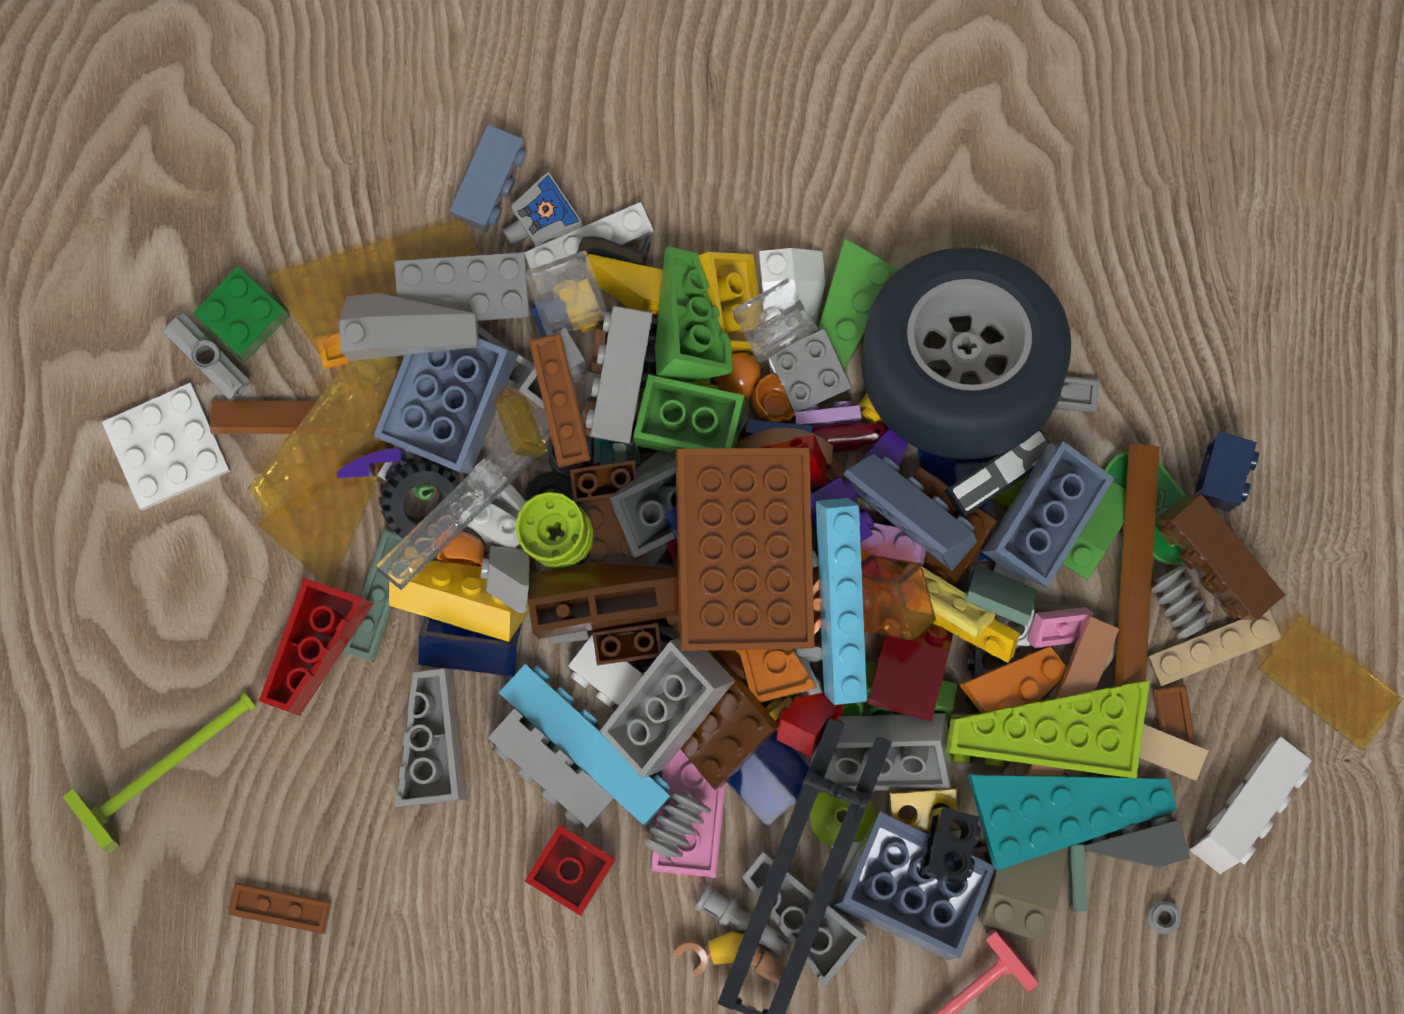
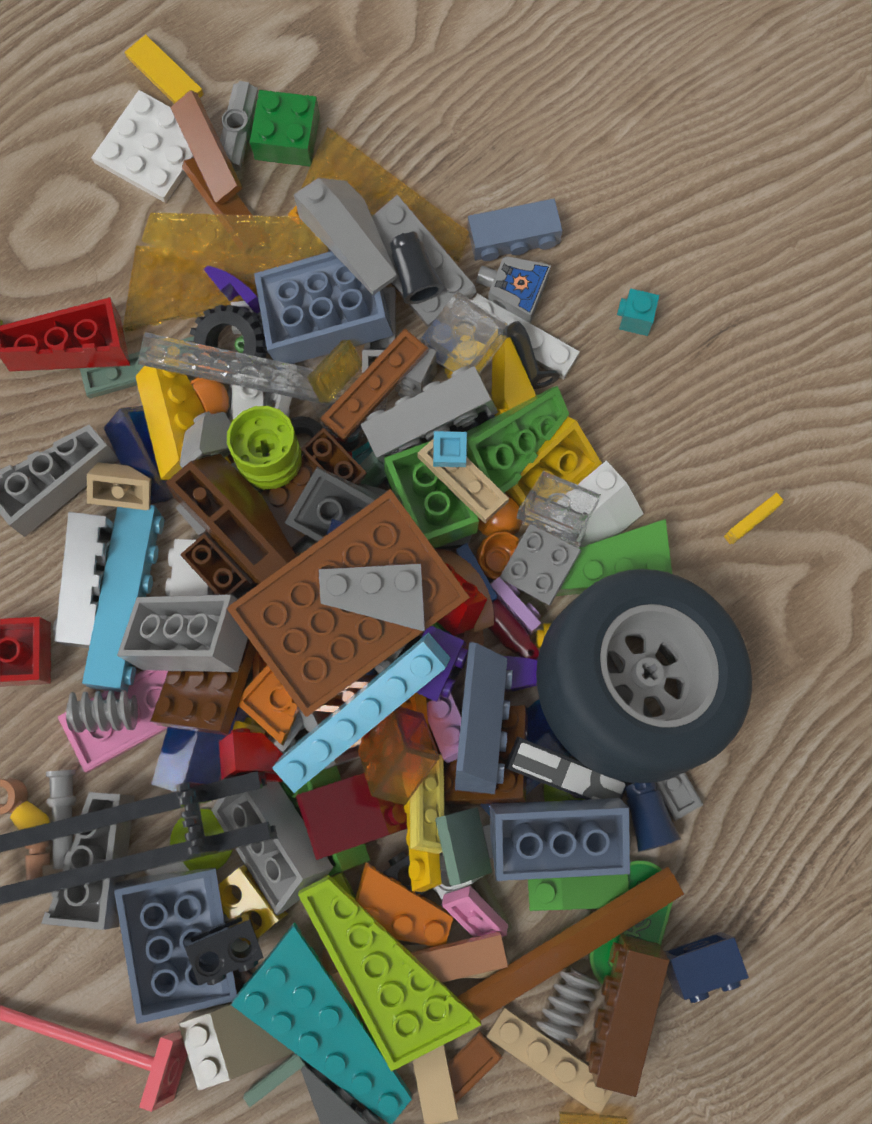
camera: 55 degrees right, 5 degrees down
none -> tan slope [87,462,151,510]
none -> yellow tile [125,34,204,104]
none -> tile [170,90,243,205]
none -> light grey wing [319,564,425,632]
none -> black plant [389,231,445,304]
none -> tan plate [417,439,509,523]
none -> medium azure plate [433,431,467,467]
none -> teal brick [617,288,660,336]
none -> dark blue plant [626,782,682,853]
none -> yellow tile [724,492,784,545]

